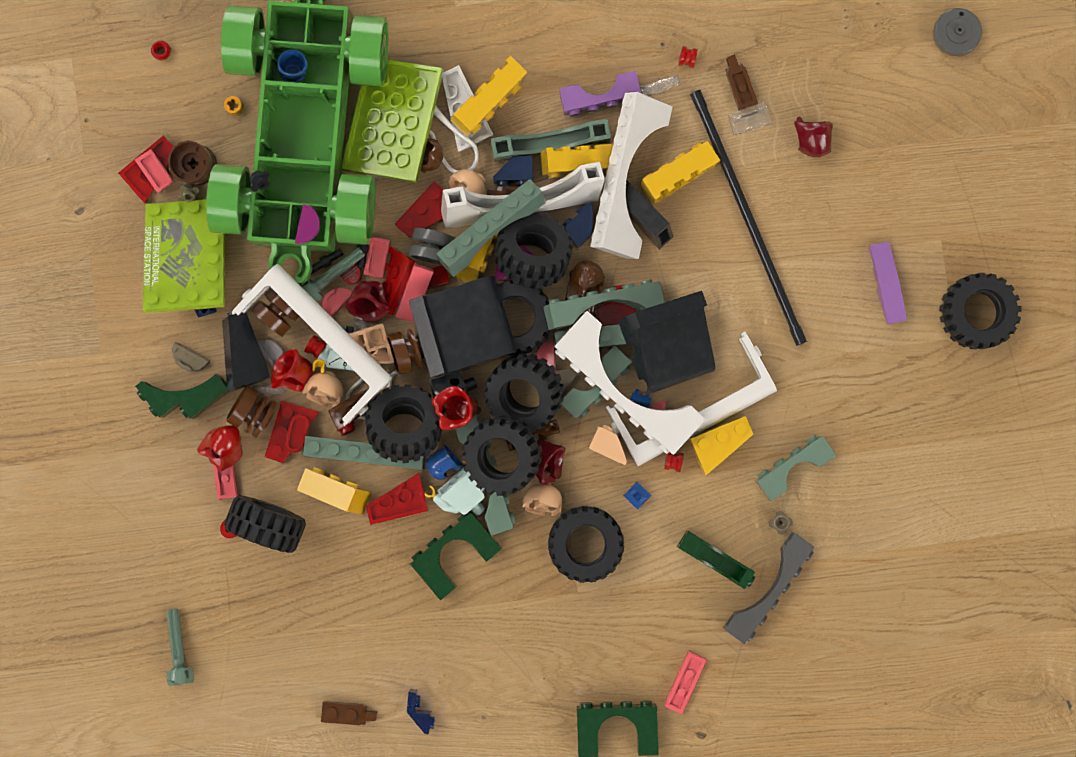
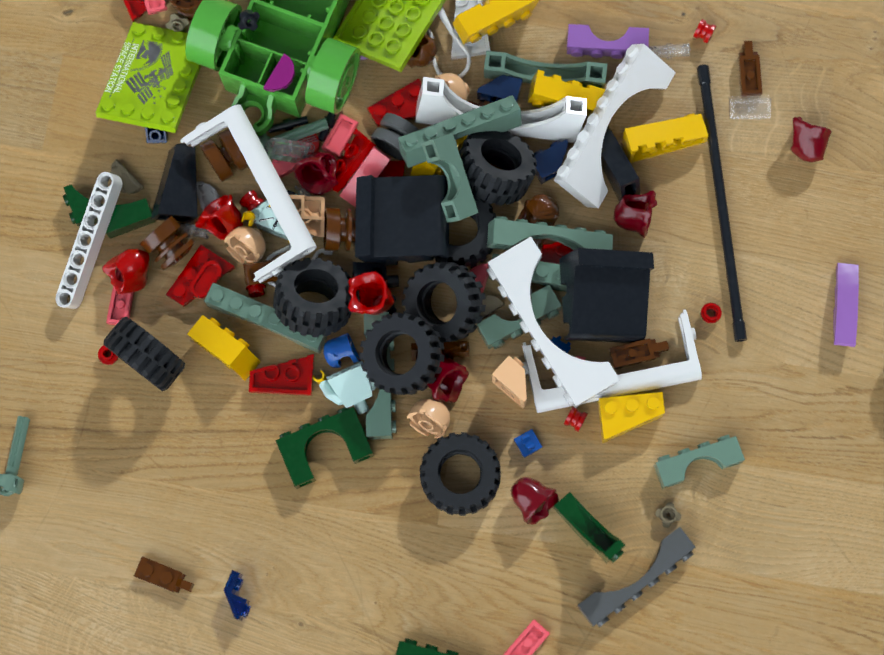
camera: 20 degrees right, 10 degrees down
none -> white beam [55,172,123,309]
none -> clear slope [265,138,311,163]
none -> sand green arch [421,133,478,223]
none -> dark red piece [511,477,559,525]
none -> reddish brown hinge [609,338,669,369]
none -> dark red piece [613,191,657,238]
none -> red plate [701,303,722,323]

